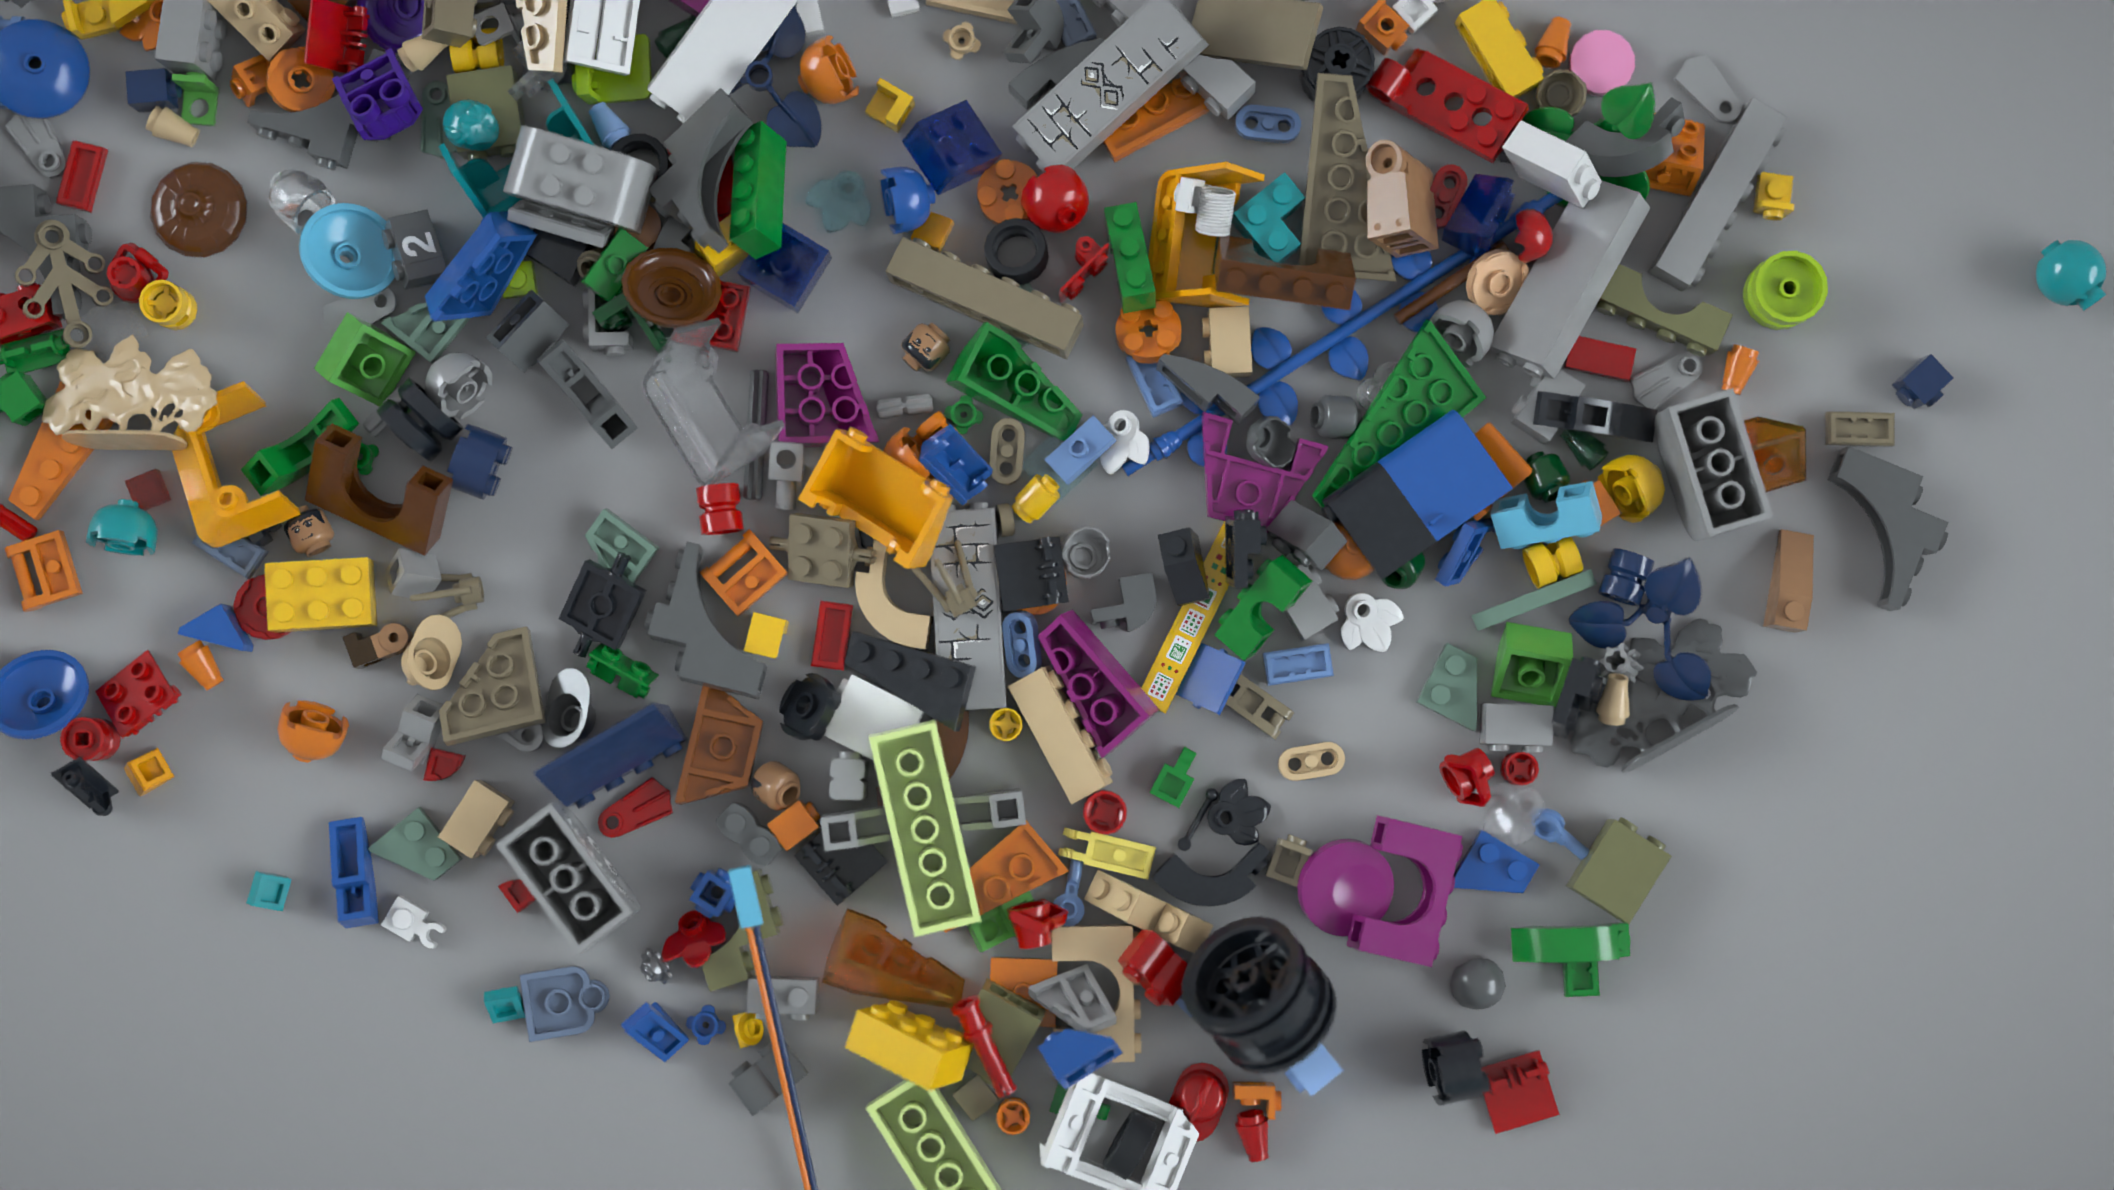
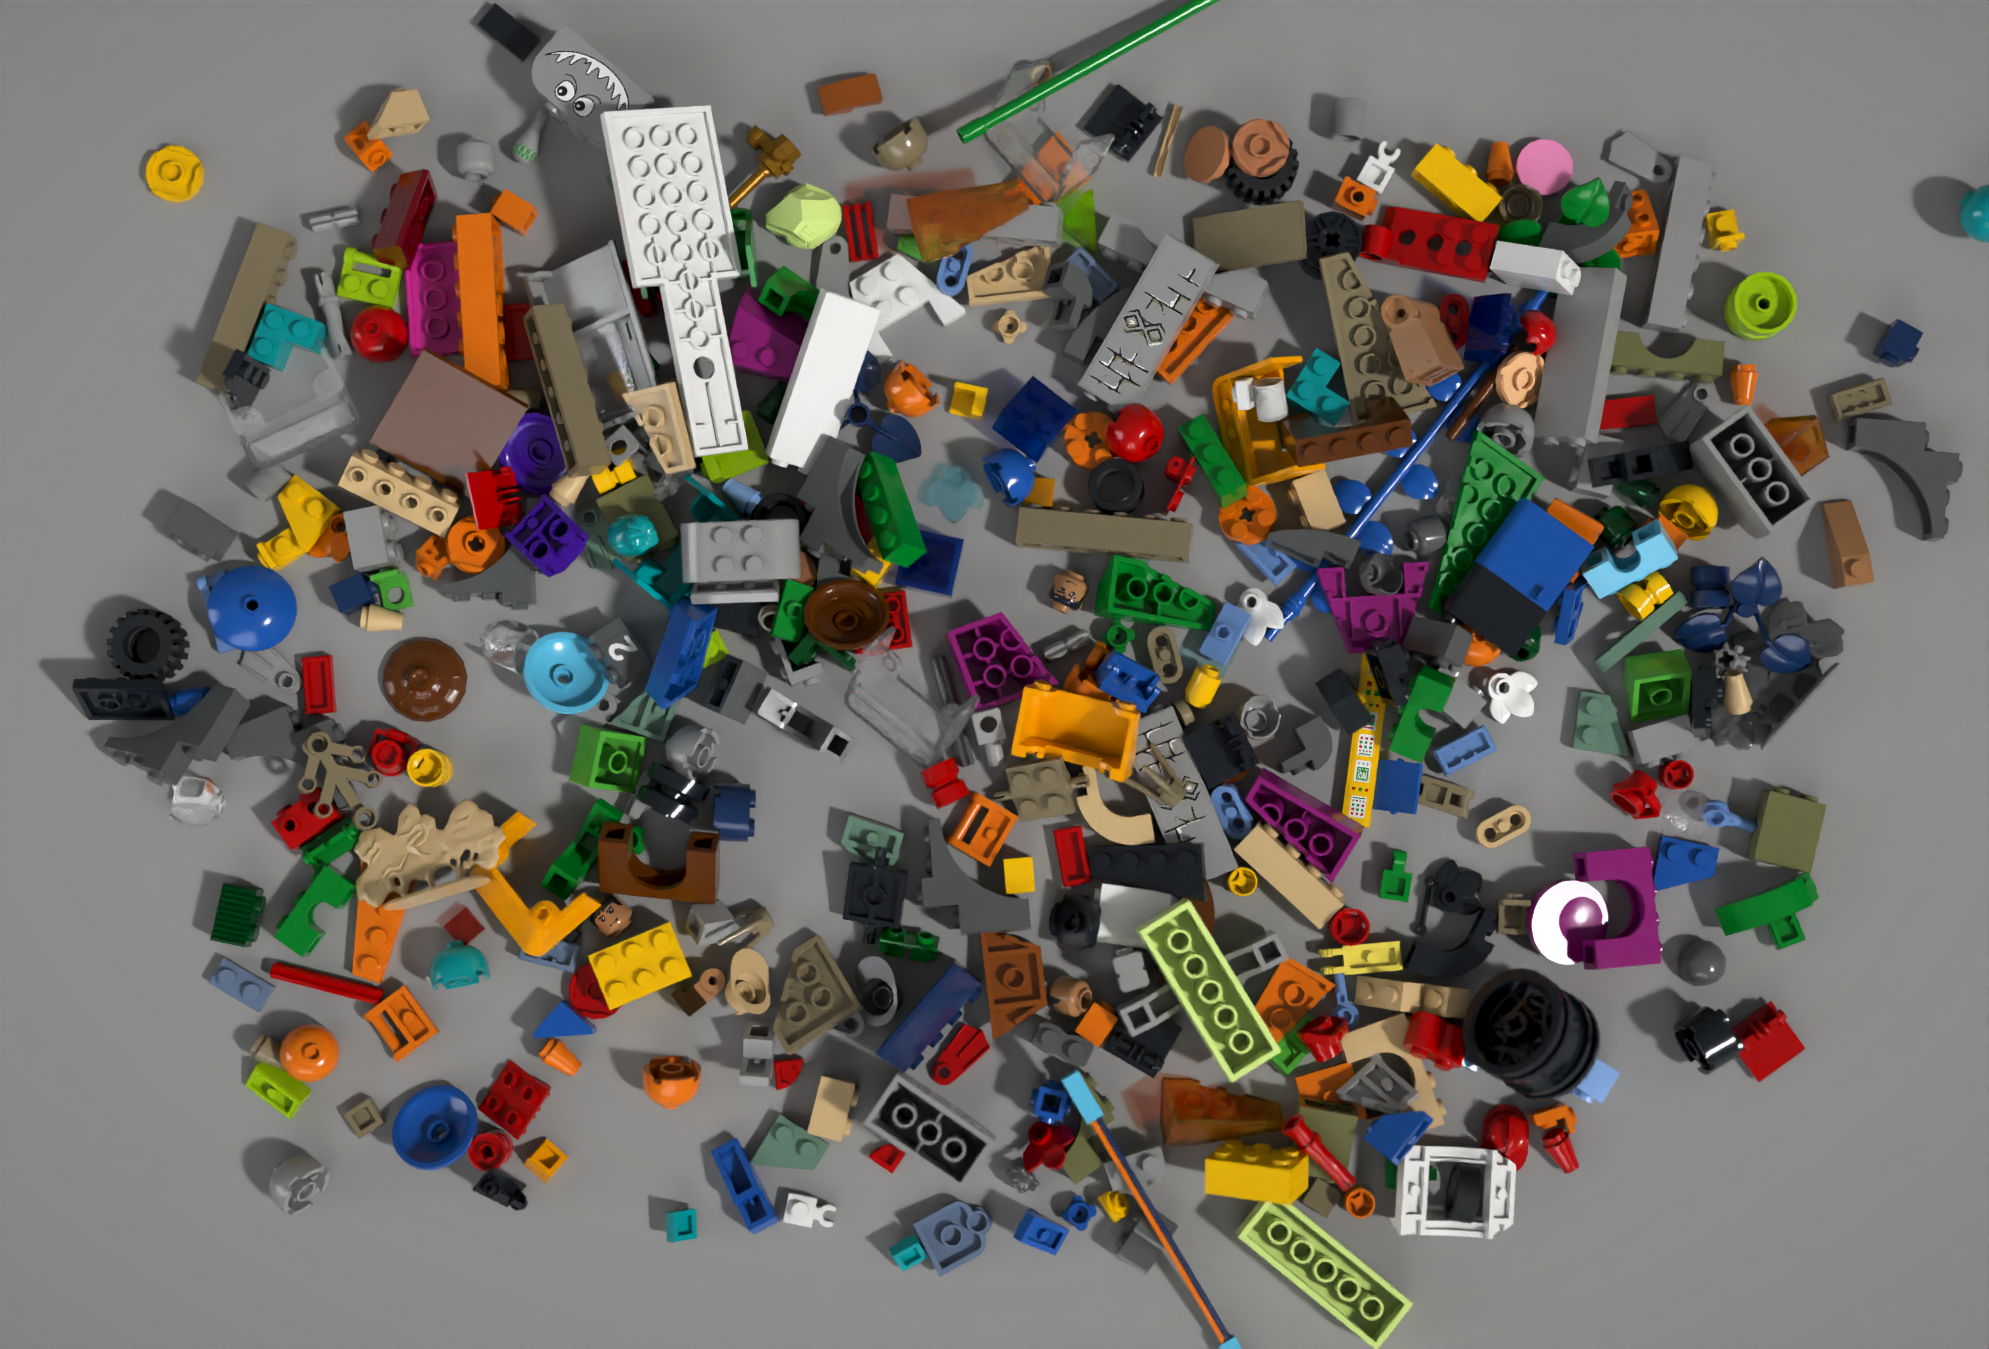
camera: 10 degrees left, 0 degrees up
medium blue plate [1235,104,1301,143] -> none

